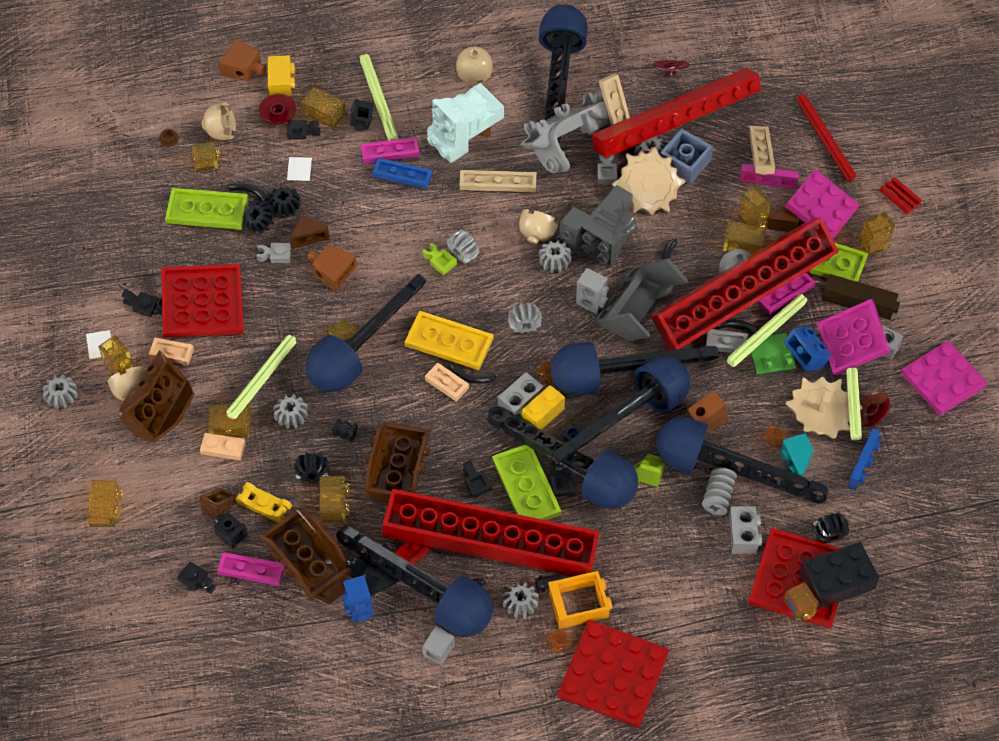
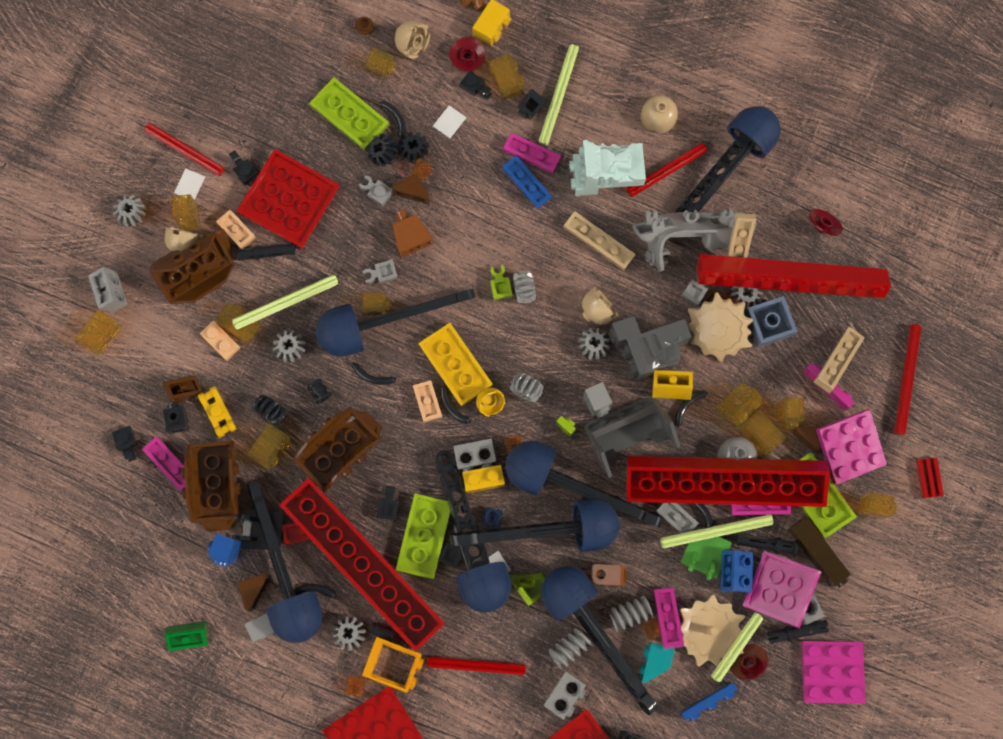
camera: 35 degrees right, 20 degrees up
none -> light grey brick [88,267,128,313]
none -> red axle [144,123,225,176]
none -> green slope [164,621,208,651]
none -> black pin [237,243,296,261]
none -> reddish brown slope [238,574,271,612]
none -> black piece [352,362,396,385]
none -> light grey plate [363,259,398,285]
none -> clear orange plate [412,158,431,180]
none -> red axle [427,657,526,675]
none -> yellow hair [476,387,505,417]
none -> lime plate [556,416,576,437]
none -> light grey piece [609,596,654,633]
none -> red axle [627,143,707,197]
none -> yellow brick [652,370,693,400]
none -> dark pink plate [653,588,684,649]
none -> clear yellow brick [716,382,764,429]
none -> black pin [736,533,798,558]
none -> black pin [767,620,829,644]

